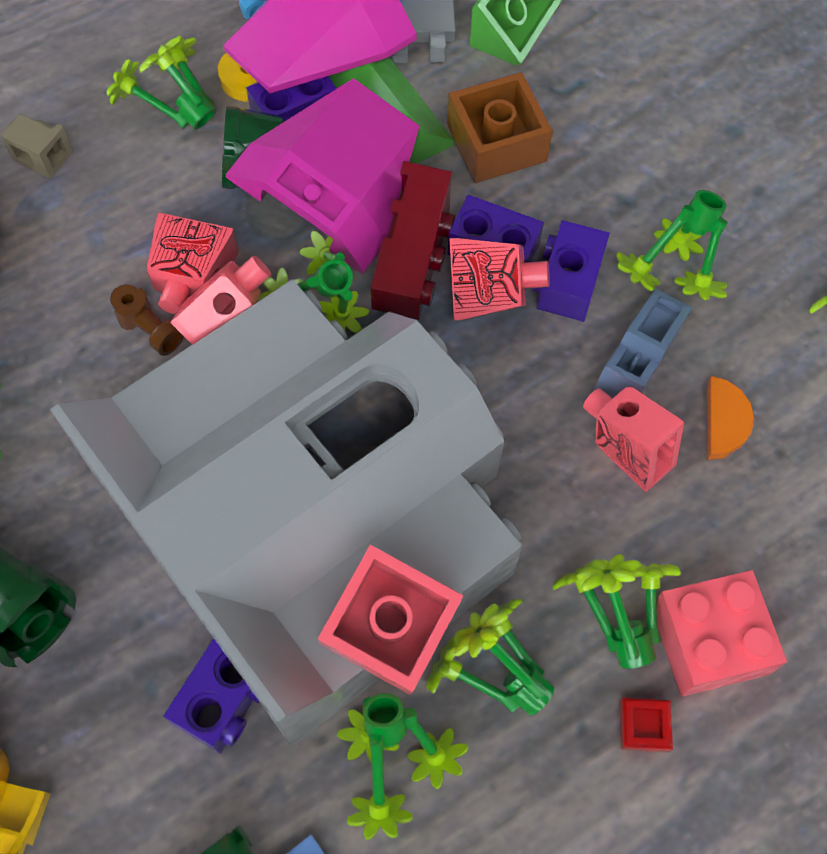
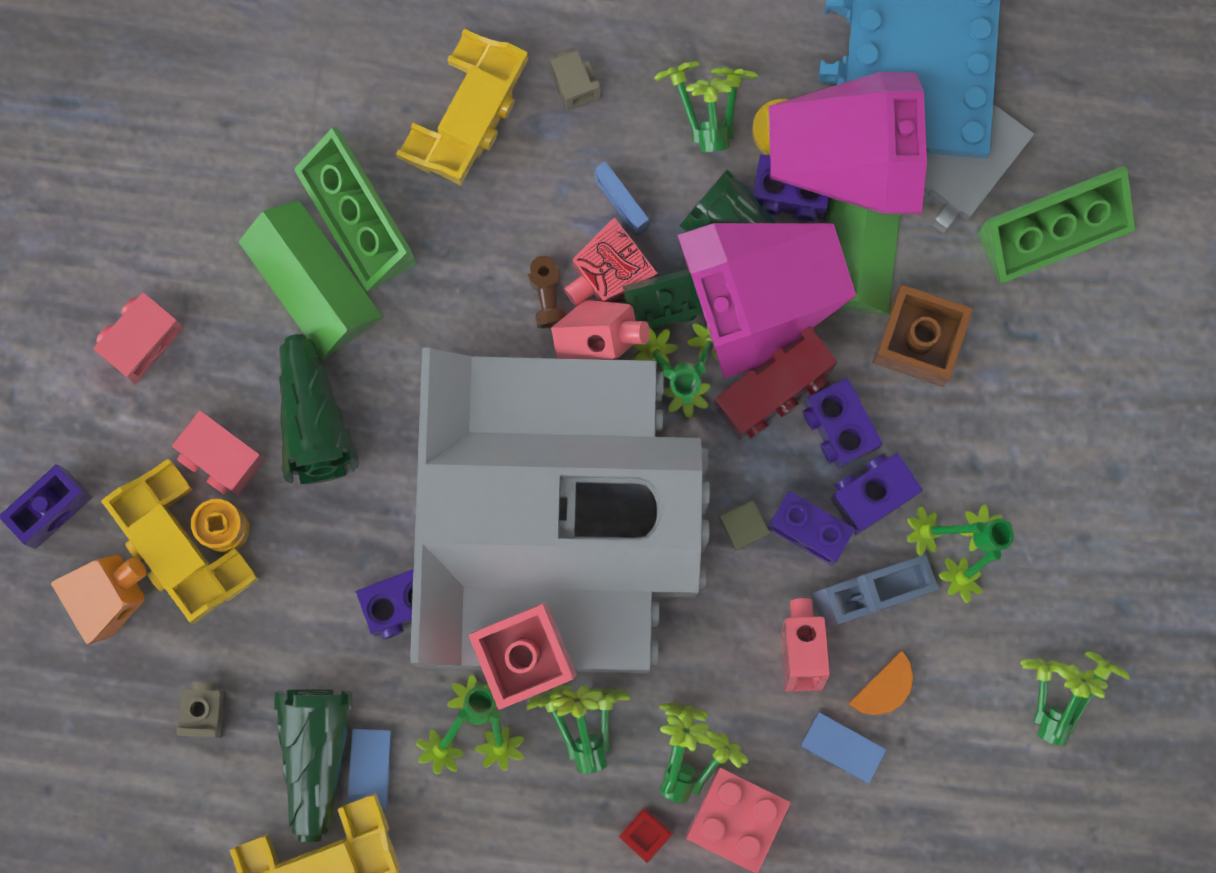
camera: 40 degrees right, 15 degrees up
coral torso [450,238,550,320] -> none
none -> medium blue tile [594,161,649,236]
none -> dark green bracket [622,269,704,331]
none -> olive tile [719,500,770,551]
none -> dark purple brick [767,491,855,566]
none -> medium blue tile [800,712,886,784]

